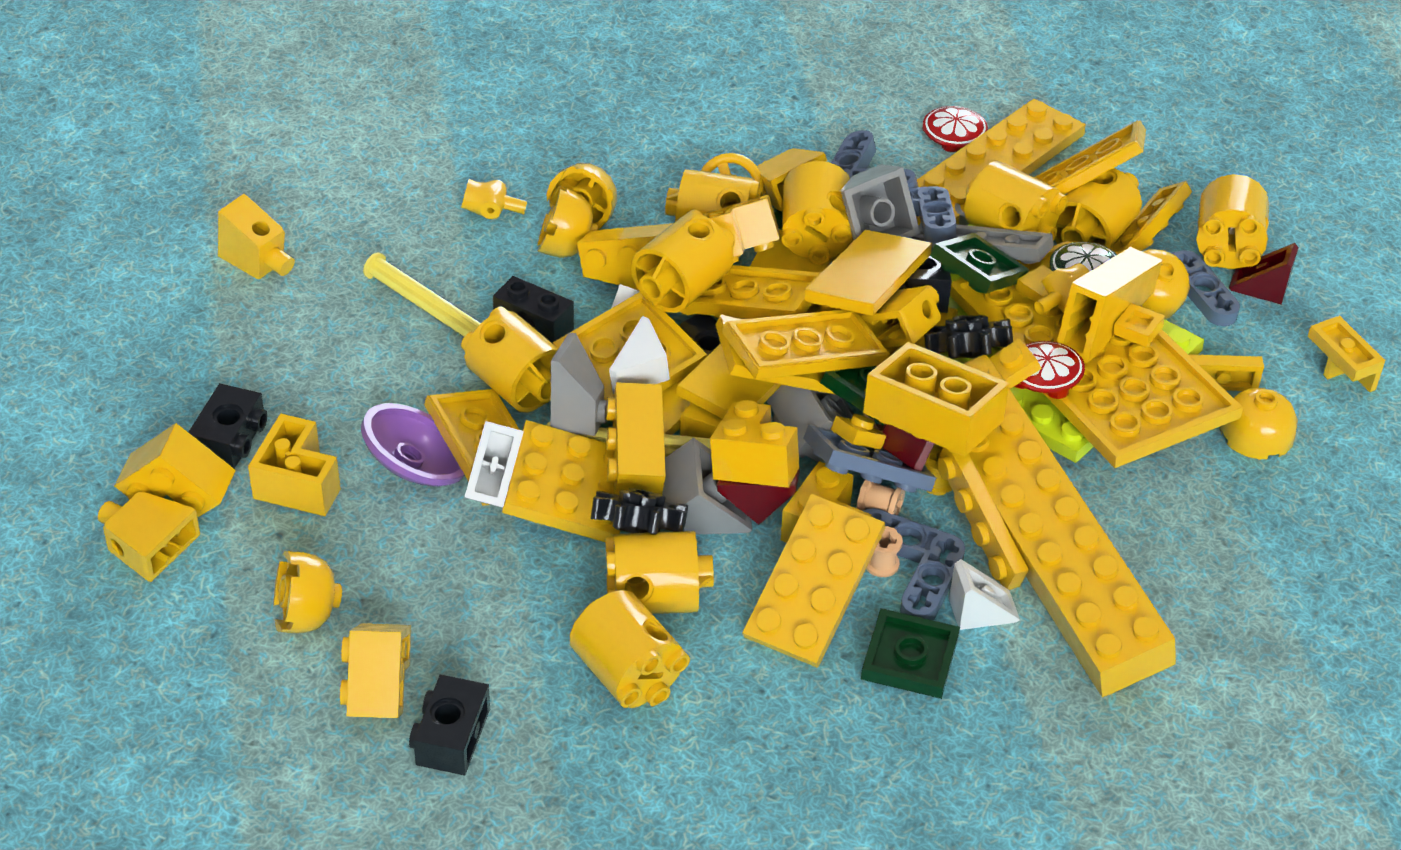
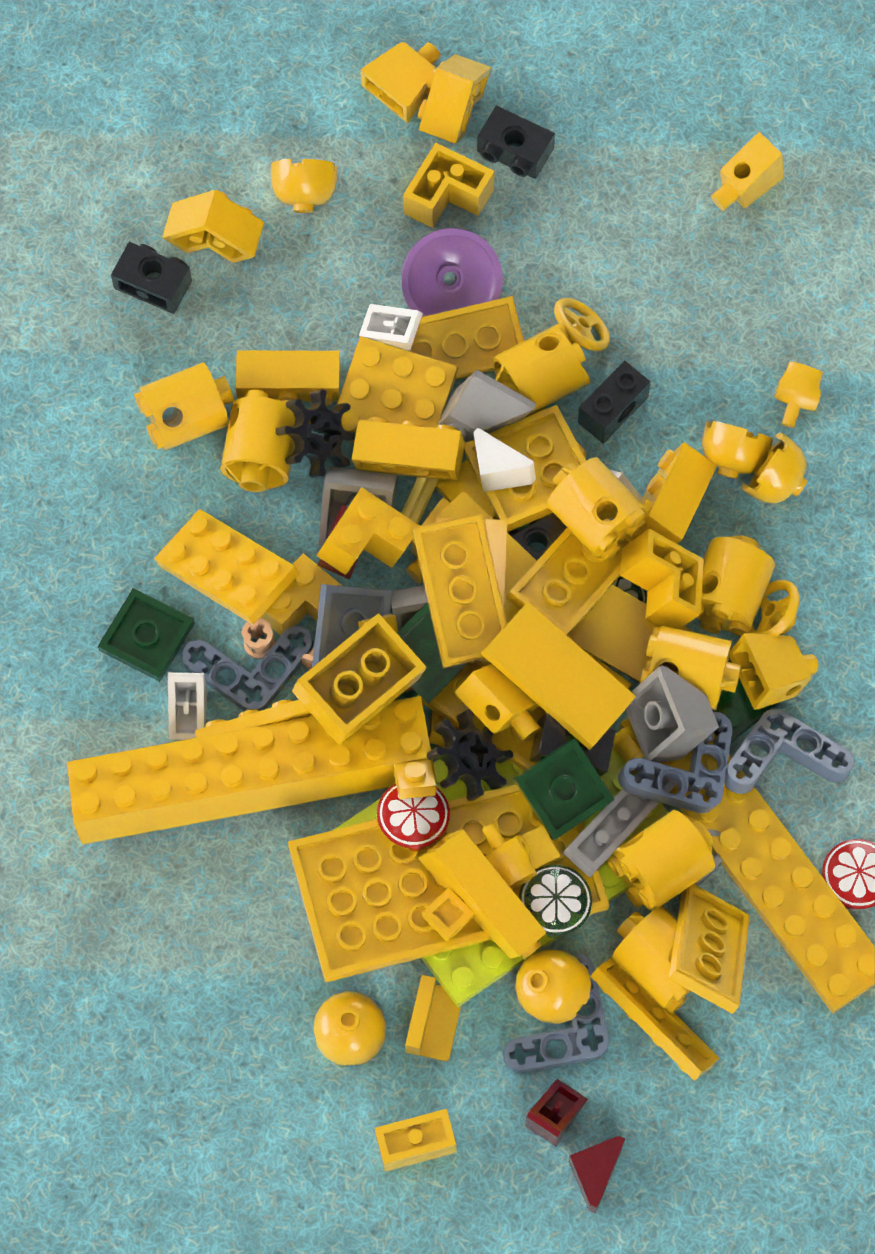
camera: 105 degrees right, 25 degrees up
light yellow axle [363,252,481,337] -> none
yellow cylinder [1196,174,1269,269] -> none
none -> yellow brick [236,350,341,405]
none -> yellow piece [554,298,610,351]
none -> dark red slope [568,1136,625,1214]

